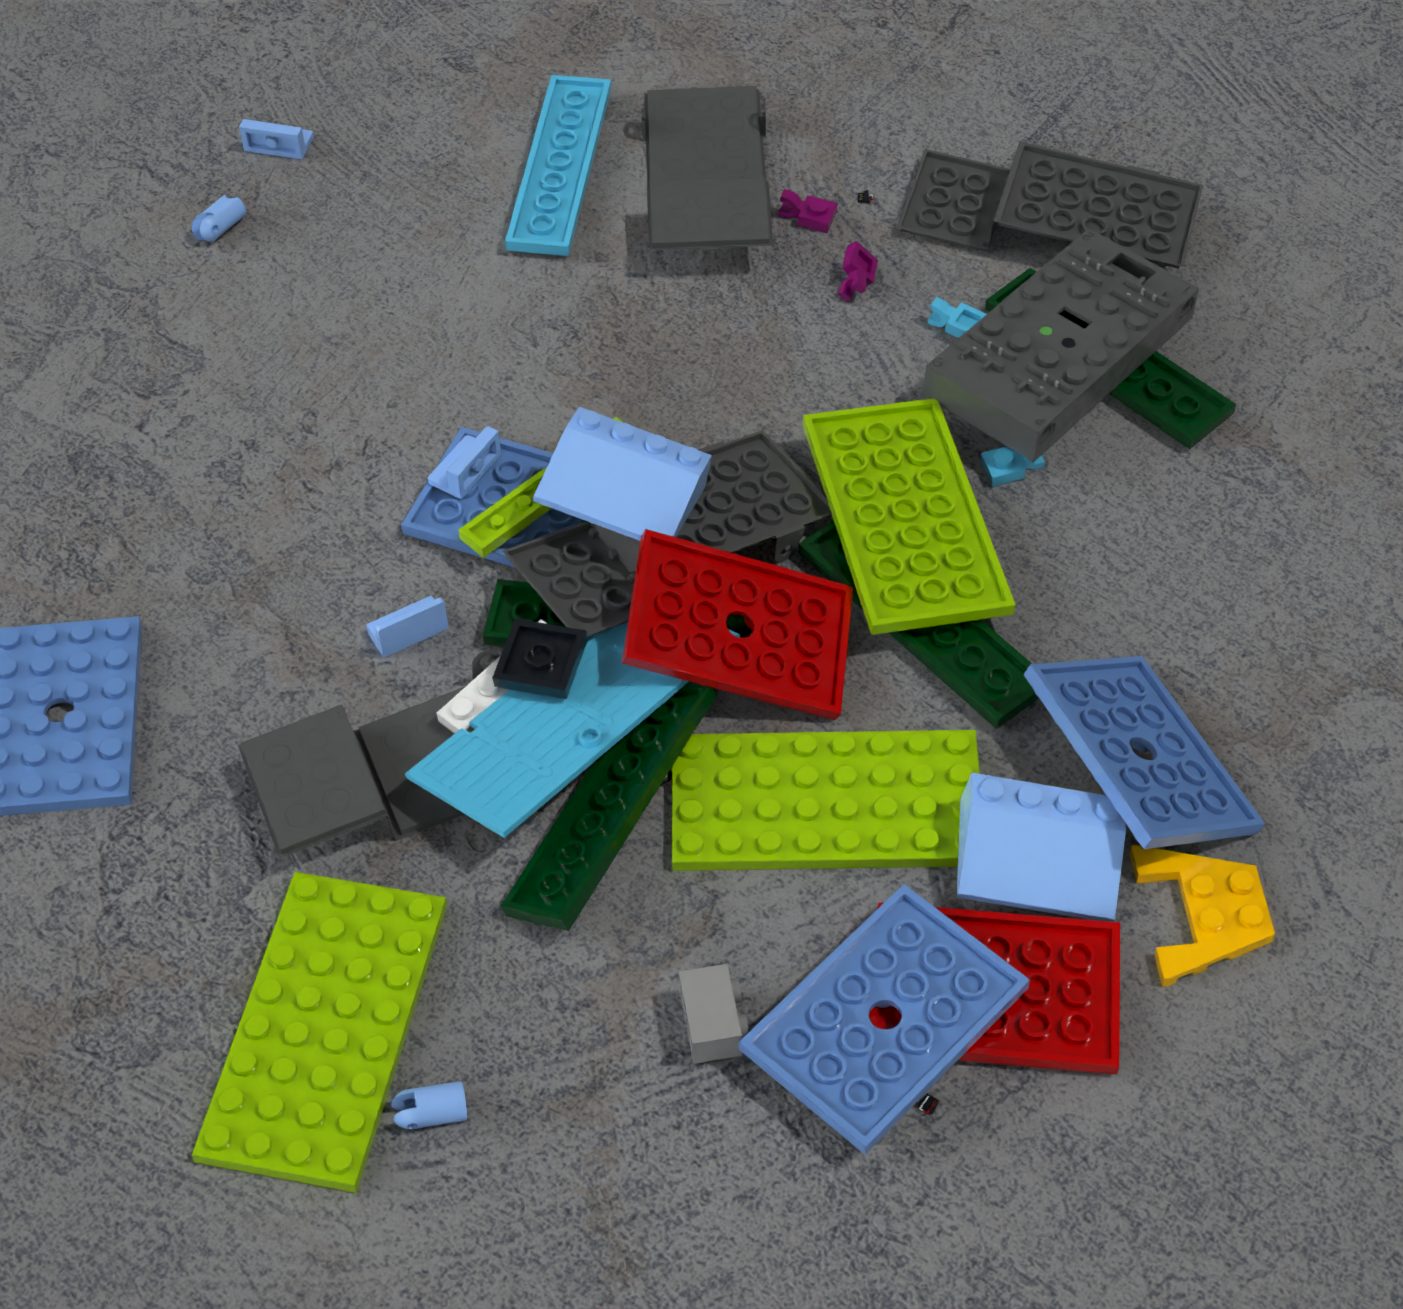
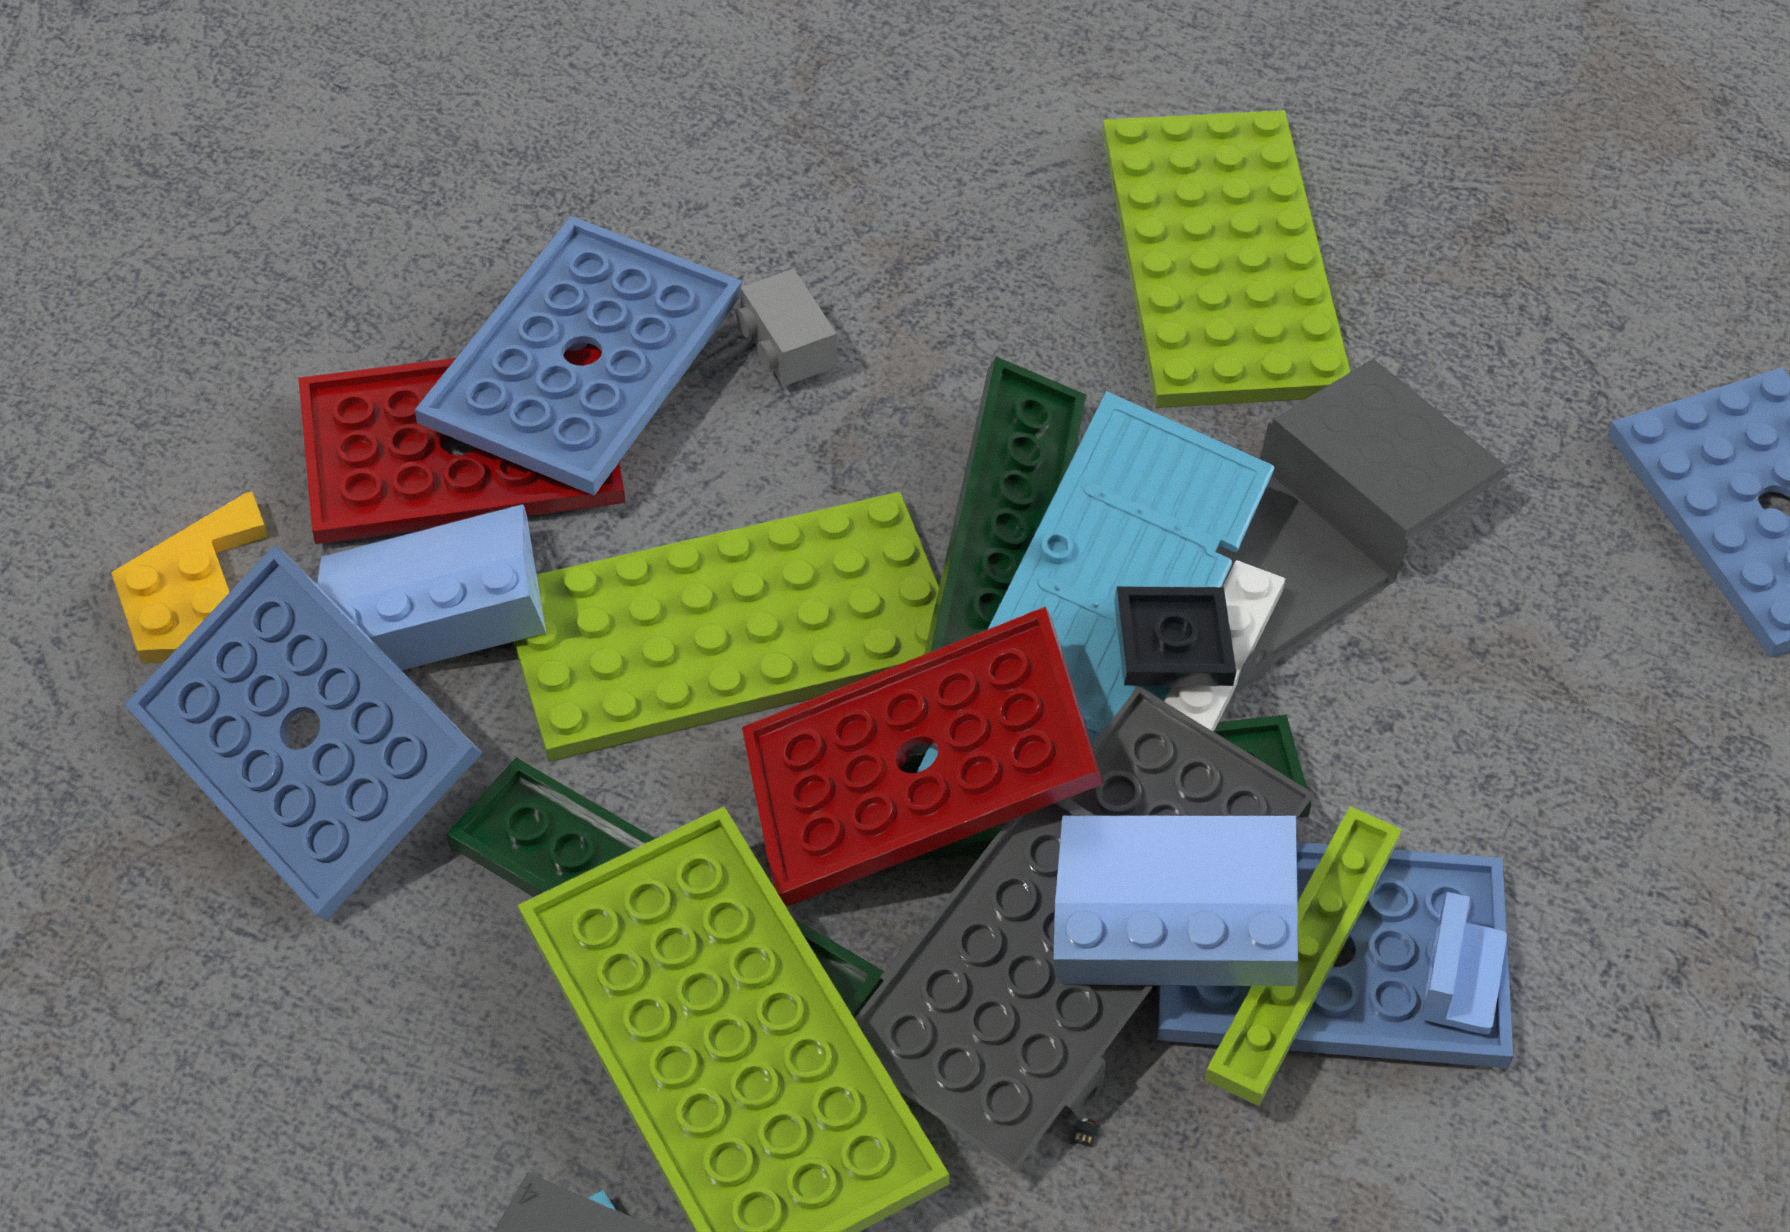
camera: 160 degrees right, 0 degrees up
light blue panel [366,595,449,658] -> none
light blue piece [391,1081,467,1129] -> none

